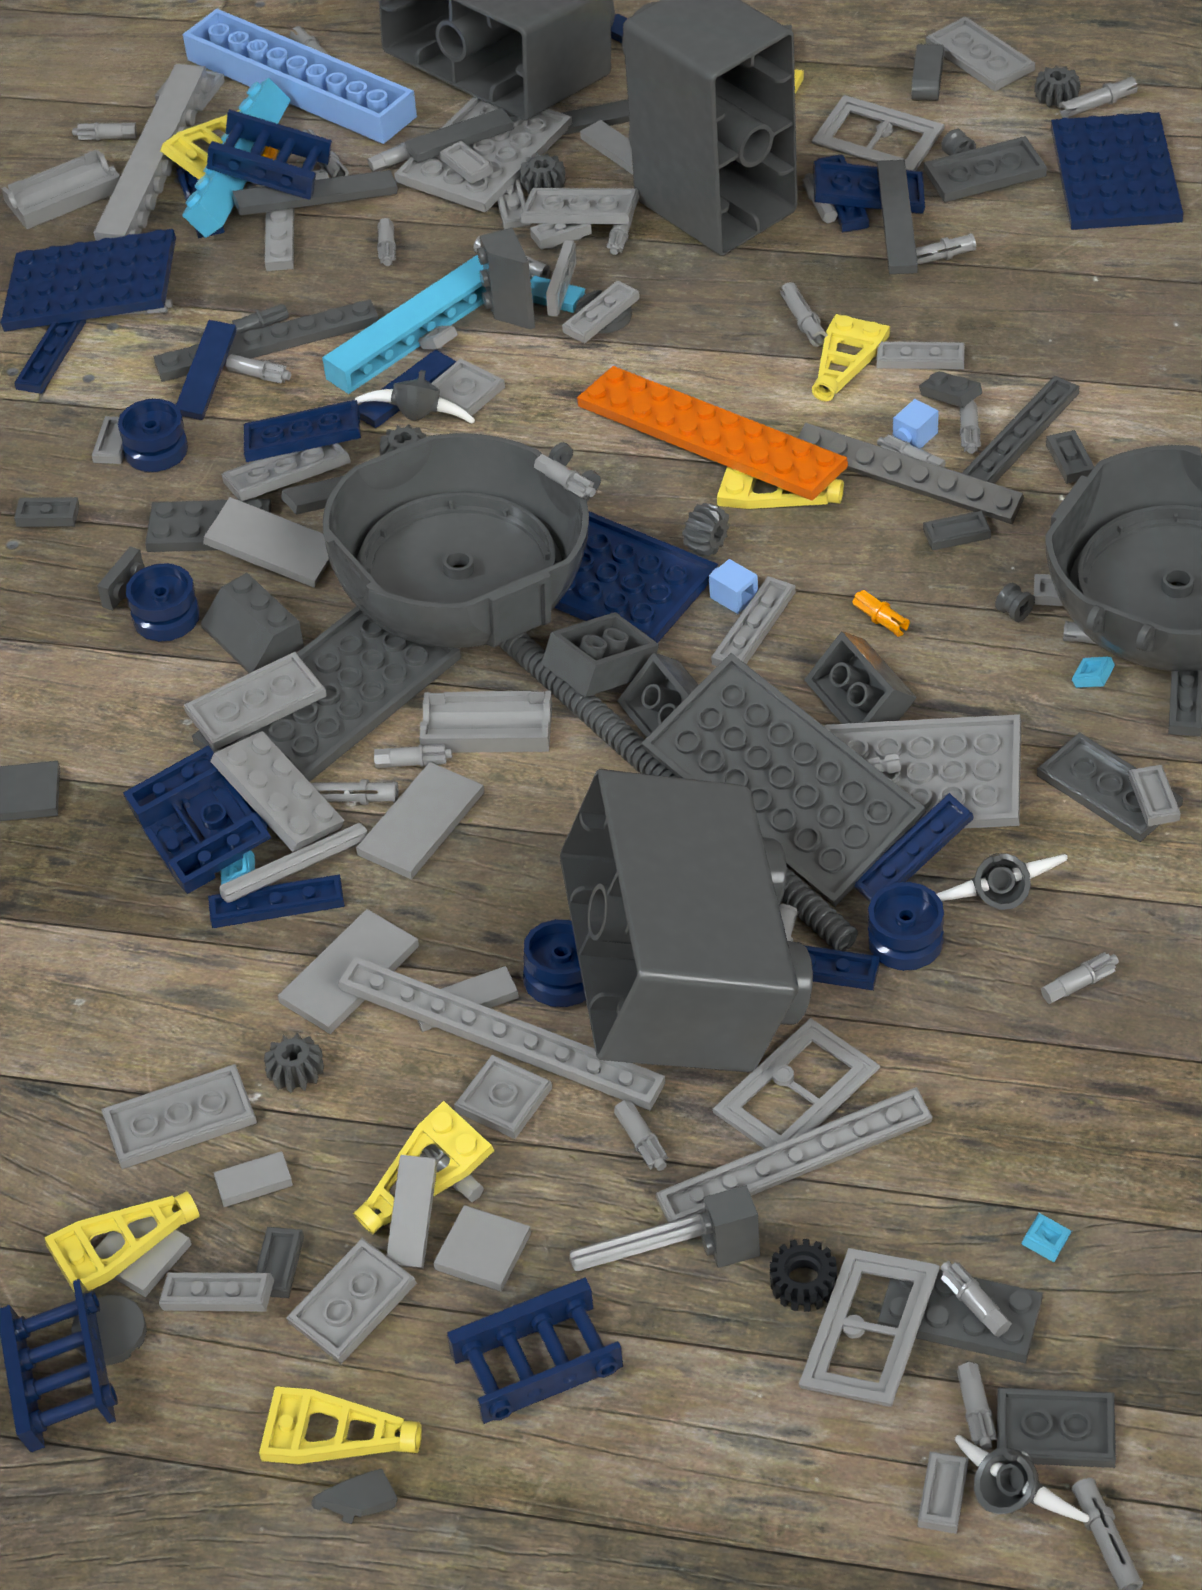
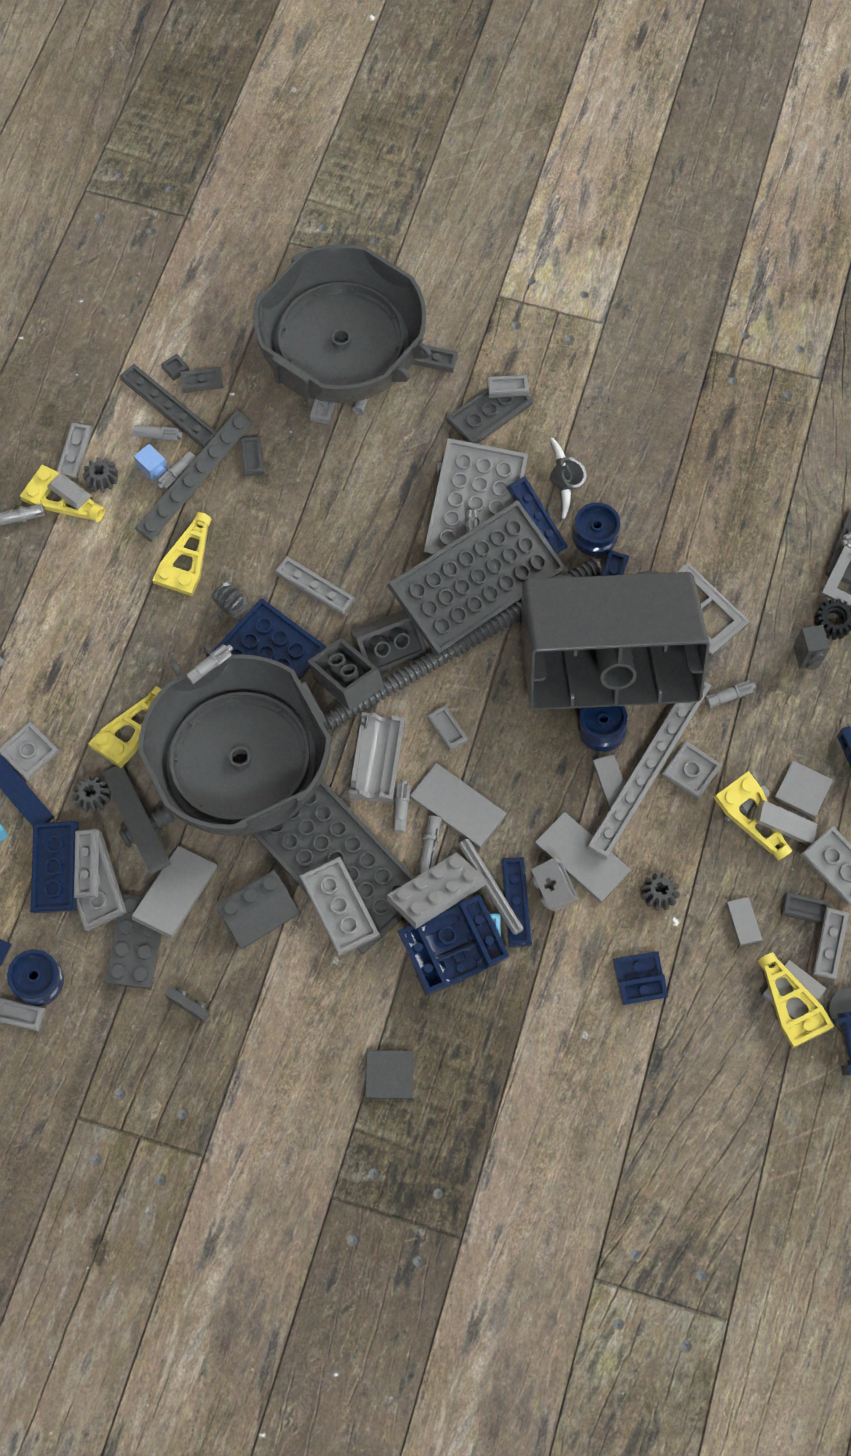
camera: 90 degrees left, 20 degrees up
dark grey plate [14,497,80,527] -> none
light grey tile [101,1064,257,1169] -> none
dark blue wheel [126,563,200,642] -> none
dark grey helmet [355,370,475,424] -> none
light grey axle [570,1213,704,1271] -> none
orange plate [577,366,848,501] -> none
light grey tile [656,1087,933,1222] -> none
light blue brick [709,559,758,614] -> none
dark grey slope [804,631,917,724] -> none
light orange axle [852,590,910,637] -> none
dark grey plate [919,371,983,407] -> none
dark grey wheel [995,583,1035,622] -> none
medium azure tile [1021,1213,1072,1262] -> none
light grey piece [1040,952,1119,1004] -> none
medium azure tile [1072,657,1115,688] -> none
none -> light grey tile [47,473,92,510]
none -> light grey tile [74,829,99,899]
none -> dark grey gear [83,457,119,493]
none -> dark grey tile [161,354,190,381]
none -> light grey tile [427,705,468,752]
none -> light grey brick [531,857,579,912]
none -> dark blue slope [612,951,668,1005]

